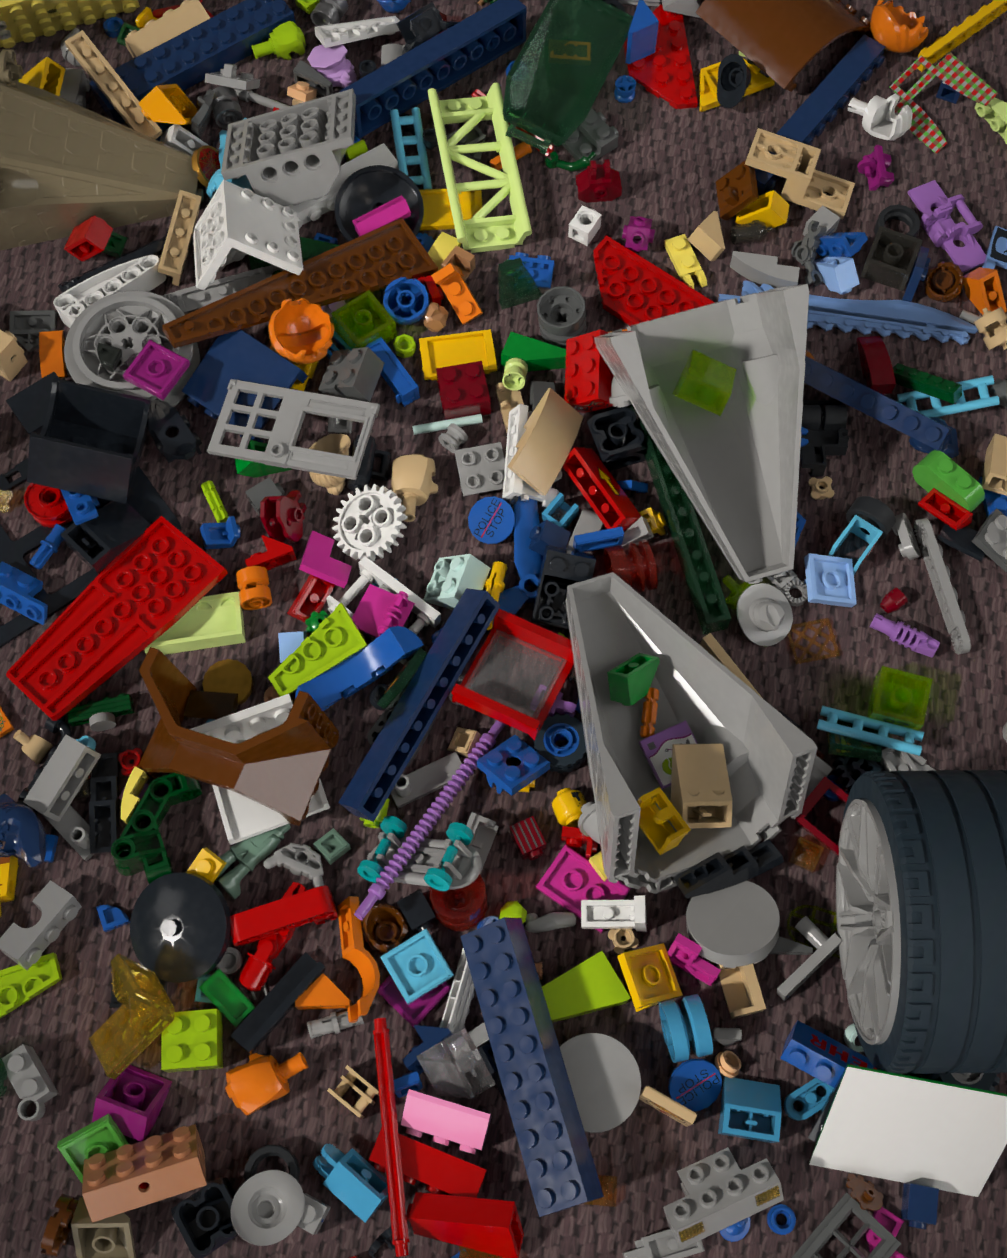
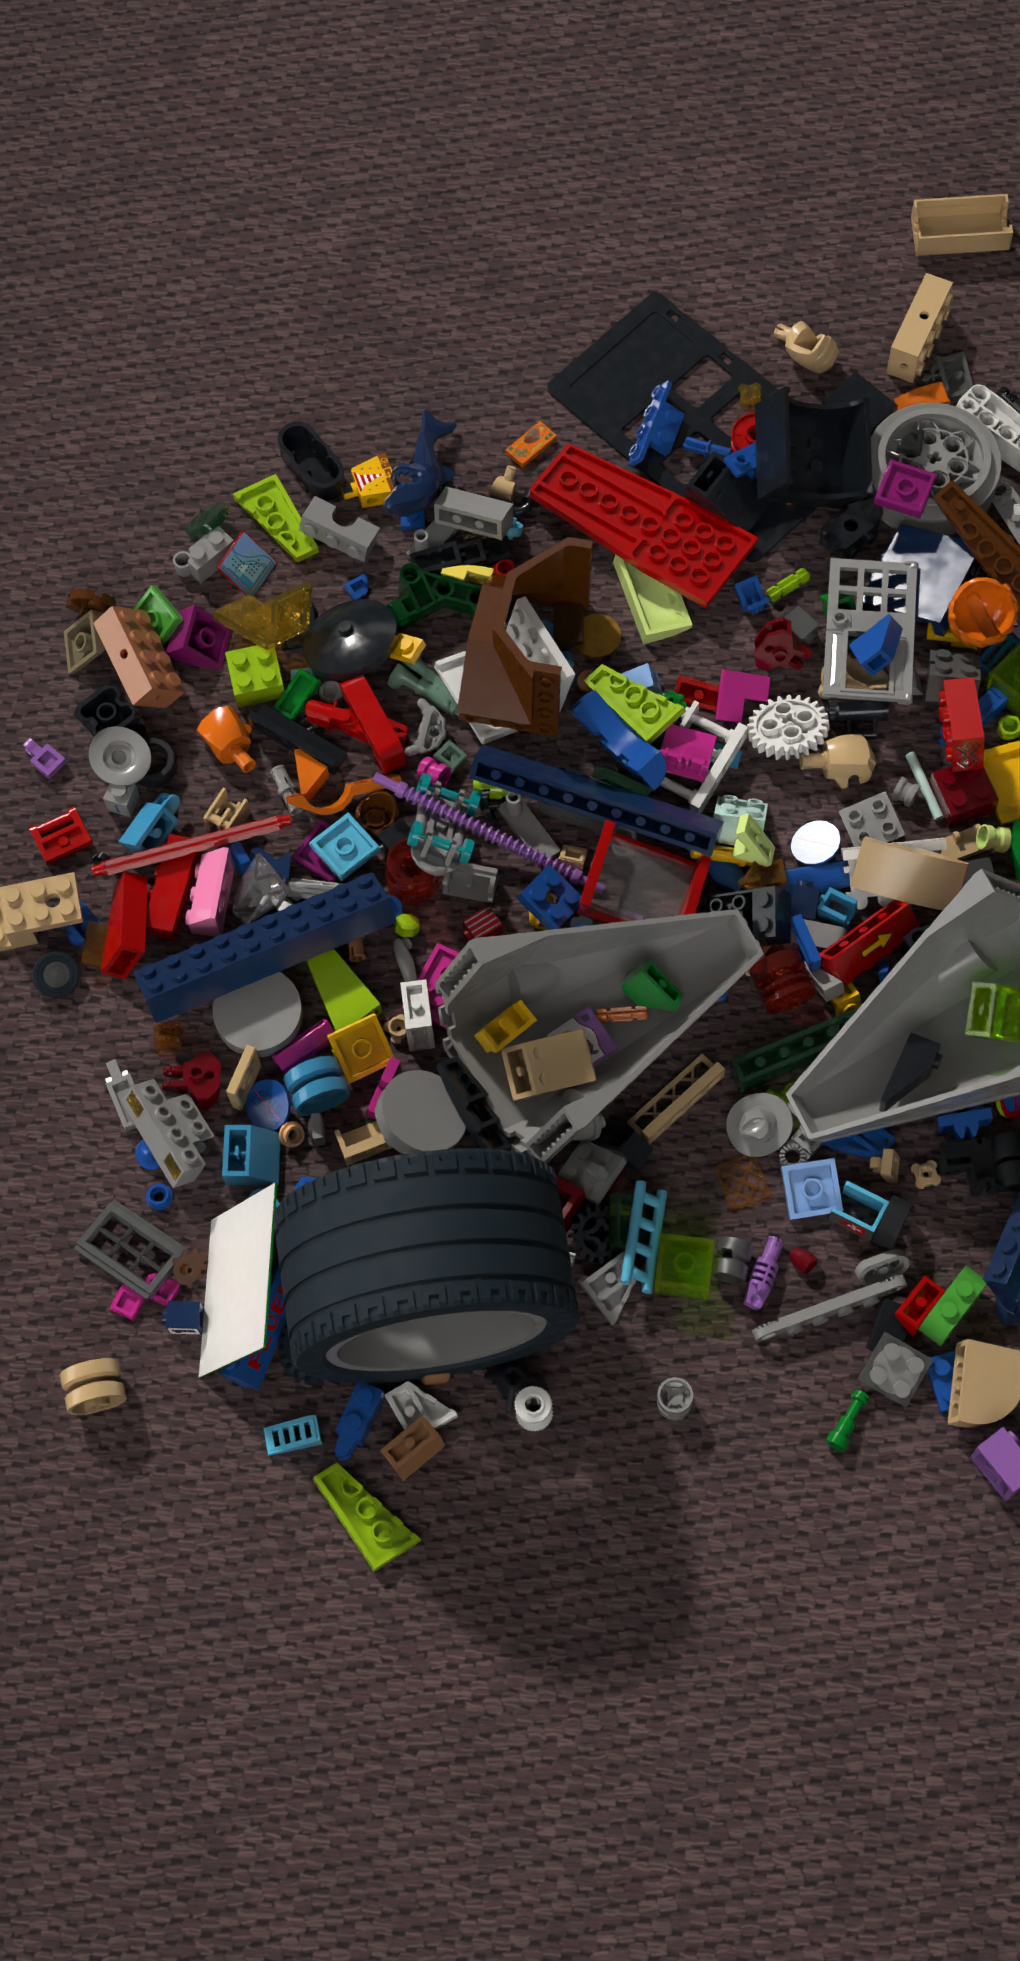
camera: 85 degrees right, 0 degrees up
dark green piece [67,693,135,727] -> none
light grey tile [89,712,116,732] -> none
orange wheel [236,566,272,610] -> none
red slope [245,535,297,571] -> none
none -> dark red hinge [161,1051,221,1110]
none -> piece [216,530,278,600]
none -> dark pink piece [271,1018,334,1075]
none -> dark pink wheel [417,756,452,788]
none -> black piece [481,789,500,824]
none -> flat silver wheel [711,1237,754,1284]
none -> yellowish green slope [732,813,775,867]
none -> clear orange slope [738,859,787,889]
none -> blue slope [849,614,903,676]
none -> tan tile [869,1149,900,1183]
none -> black slope [879,1032,943,1112]
none -> red brick [939,677,985,772]

